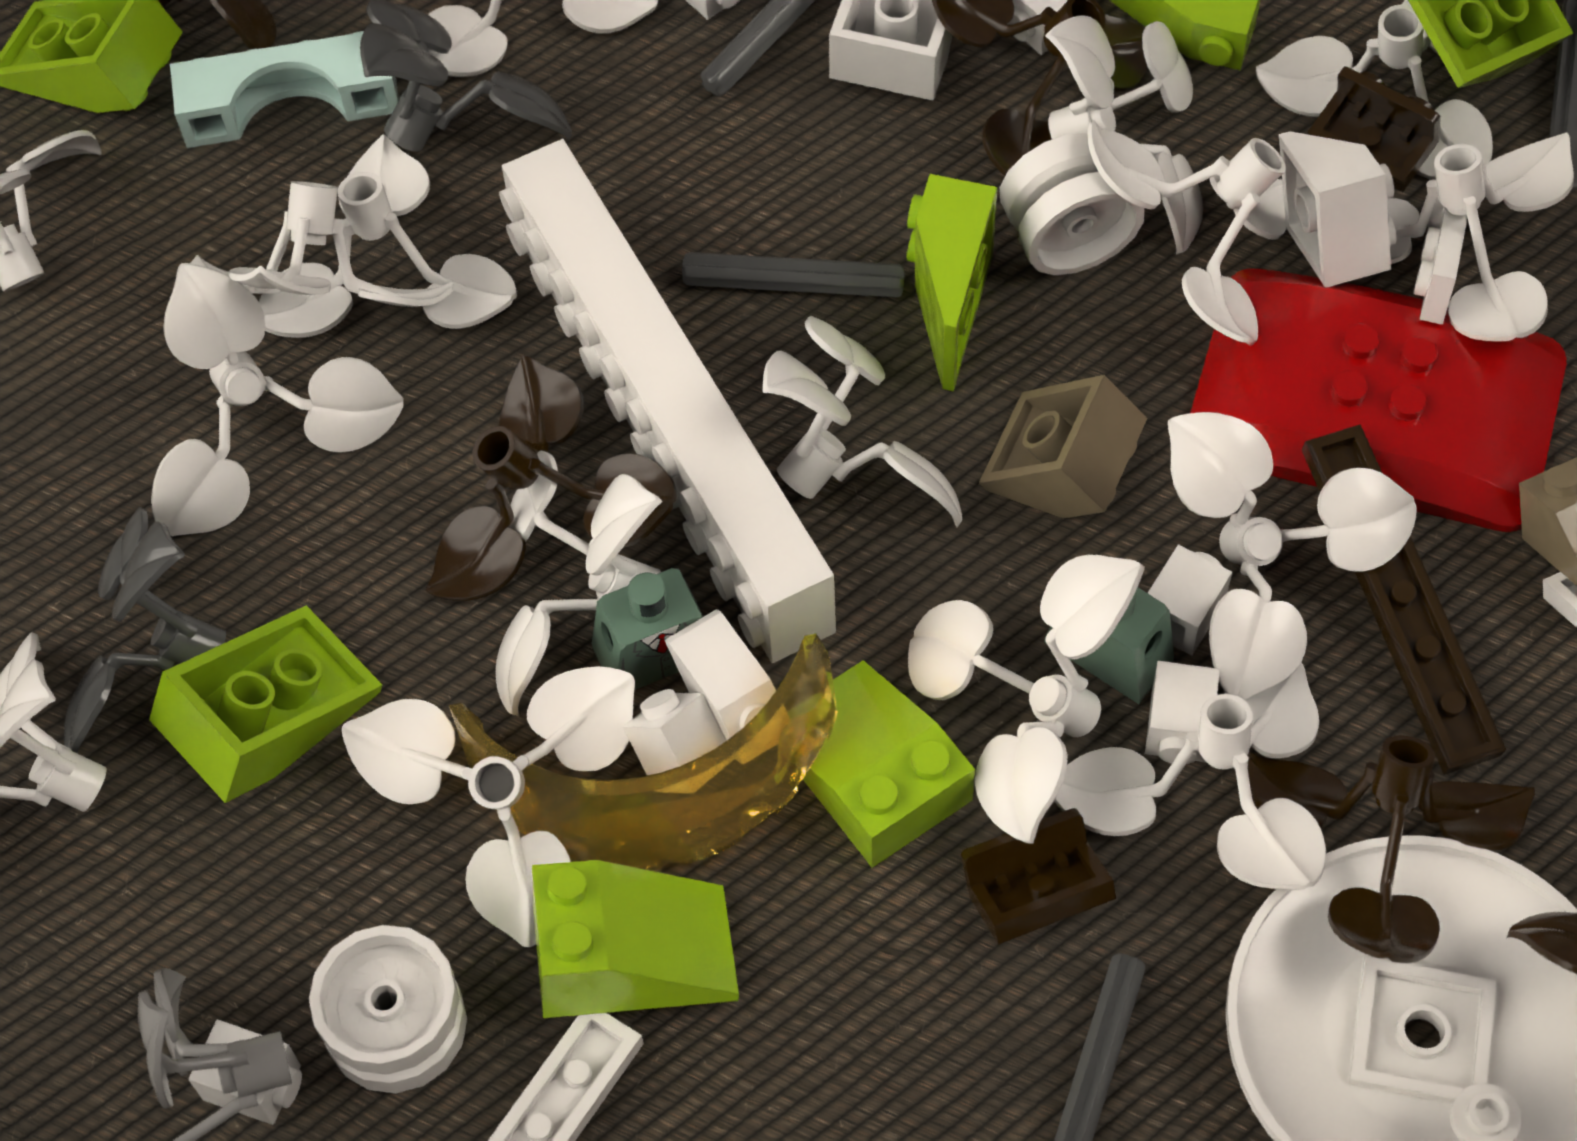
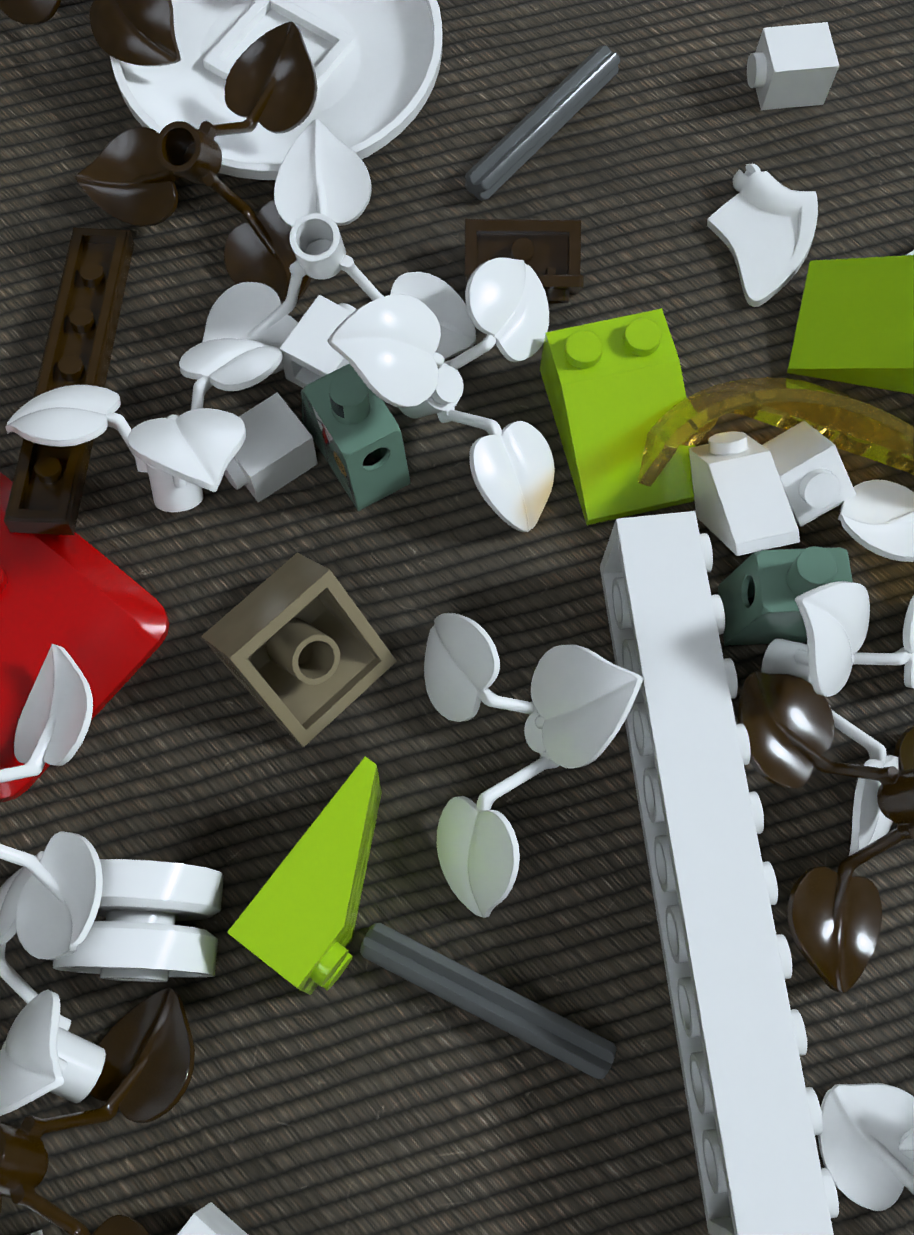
camera: 165 degrees left, 10 degrees up
none -> white arm [707,163,818,307]

